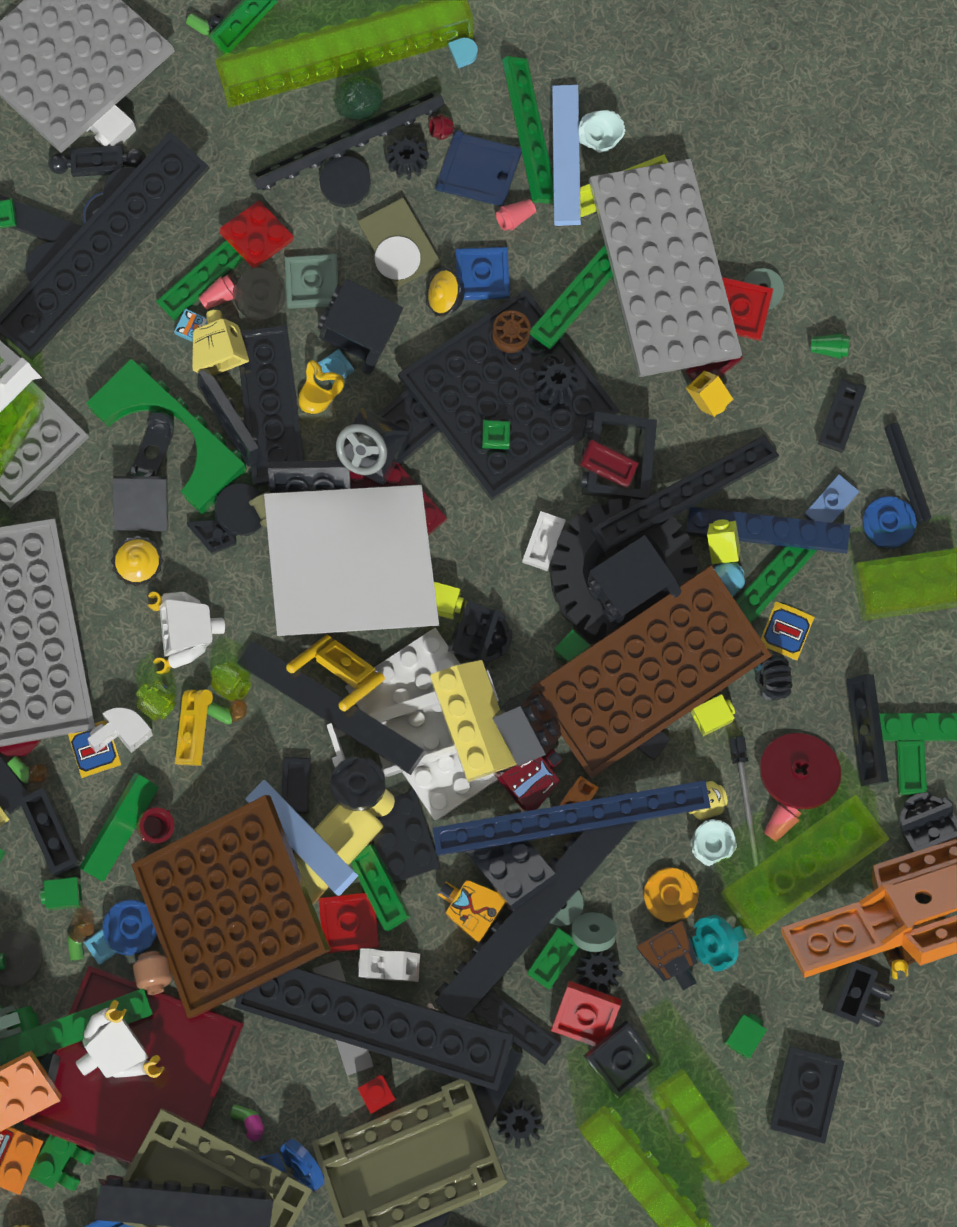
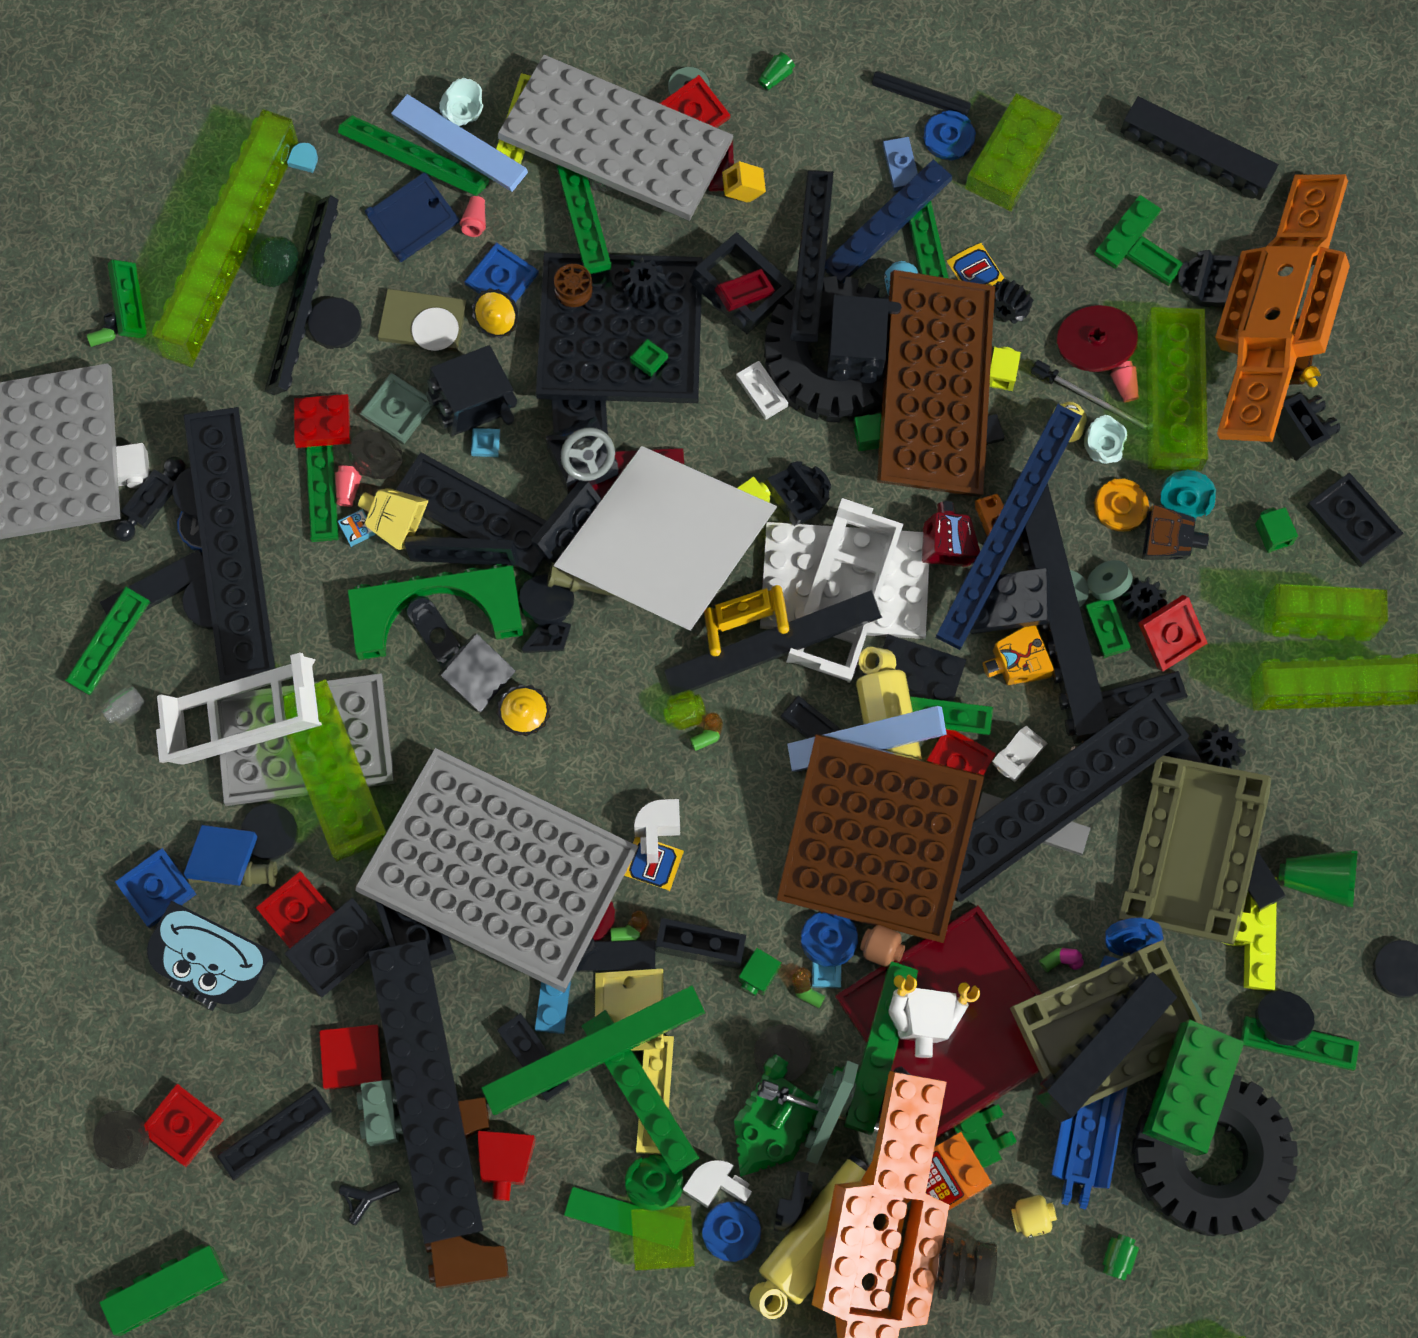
camera: 55 degrees left, 5 degrees down
green tile [79,773,159,882] -> none
clear neon green head [135,681,177,721] -> none
dark red piece [136,807,175,844] -> none
white torso [147,592,225,675] -> none
yellow plate [175,690,213,766] -> none
yellow piece [298,360,344,414] -> none
black tile [330,757,386,811] -> none
red brick [357,1075,396,1114] -> none
black gear [385,134,429,180] -> none
dark red plate [429,114,454,140] -> none
light yellow slope [430,660,517,782] -> none
black brick [493,687,562,766] -> none
black tile [583,1020,660,1100] -> none
neon yellow brick [707,519,740,564] -> none
black plate [818,377,867,453] -> none
black plate [846,674,889,786] -> none

